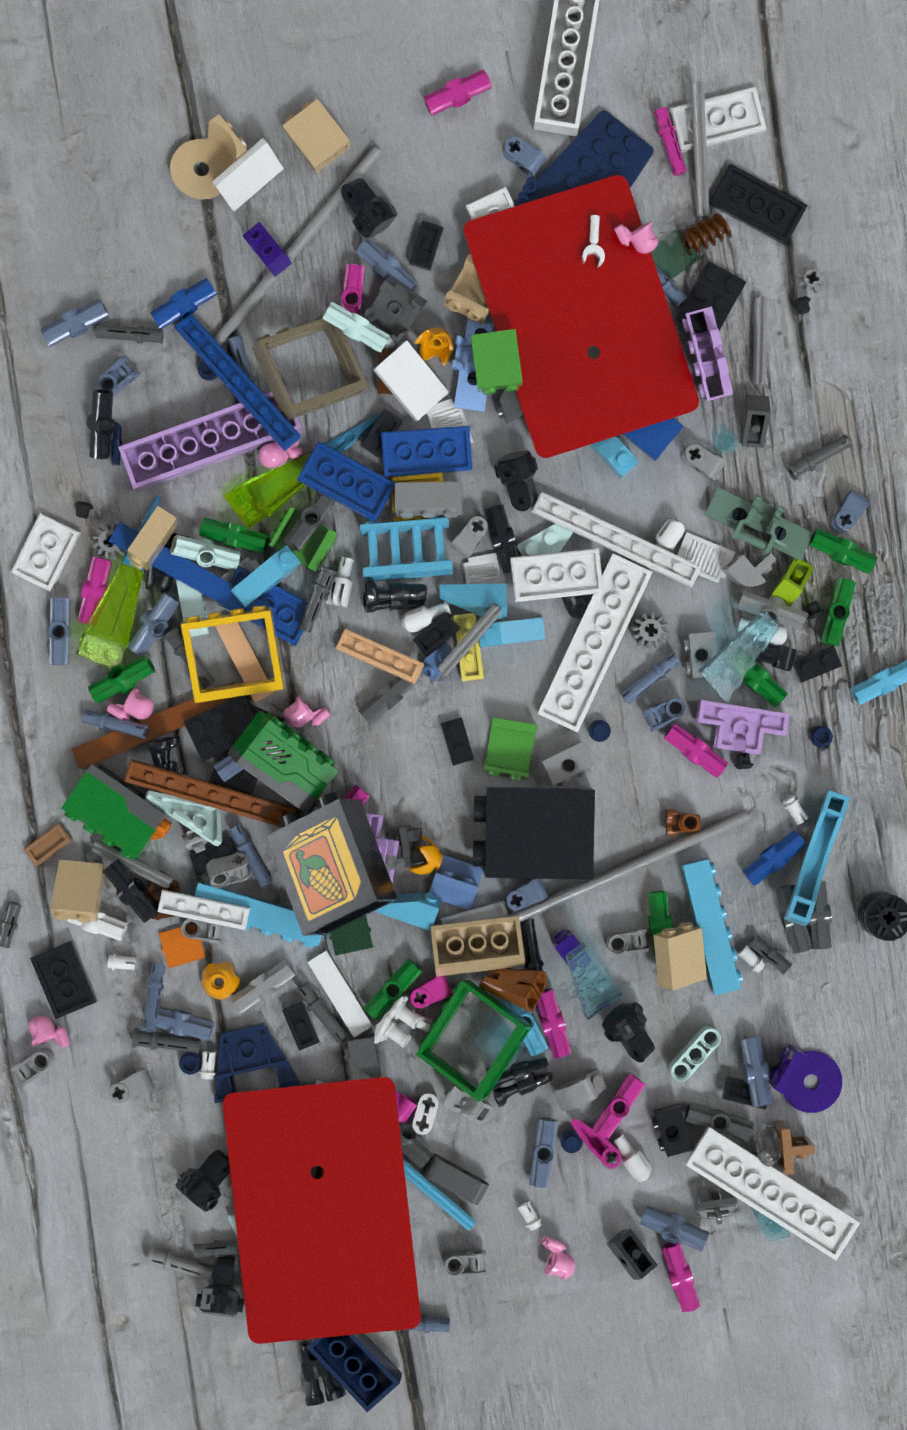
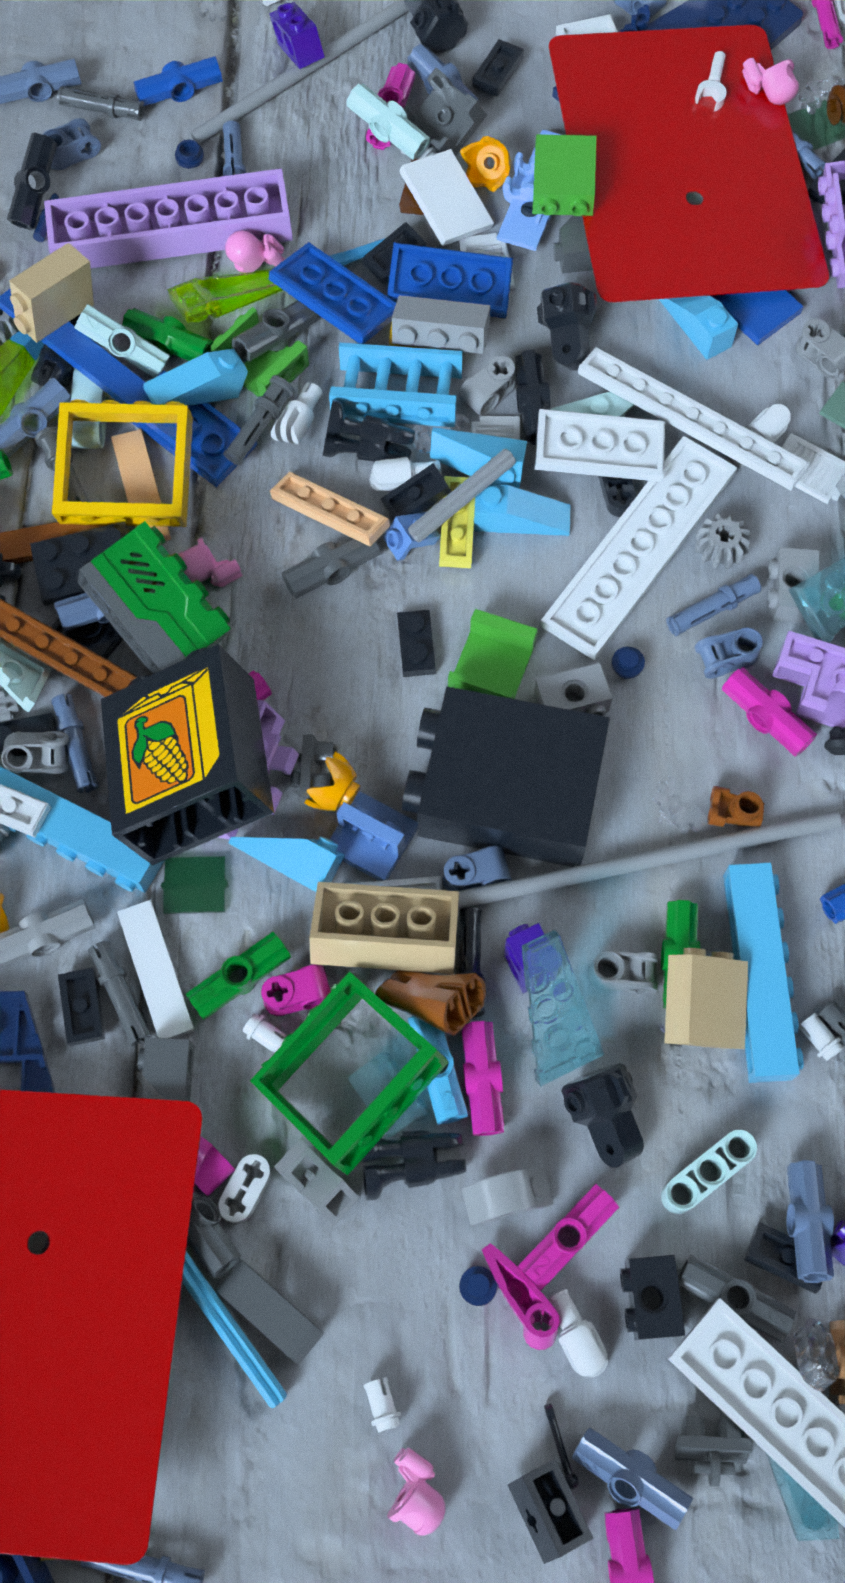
camera: 10 degrees right, 20 degrees down
blue tile [174,313,302,451] -> none
dark tan window [252,315,368,421] -> none
white connector [374,995,421,1048] -> none
light grey piece [443,1249,486,1277] -> none
tan panel [444,254,490,324] -> none
sand blue piece [529,1117,558,1188] -> none
none -> black hinge [544,1403,579,1490]

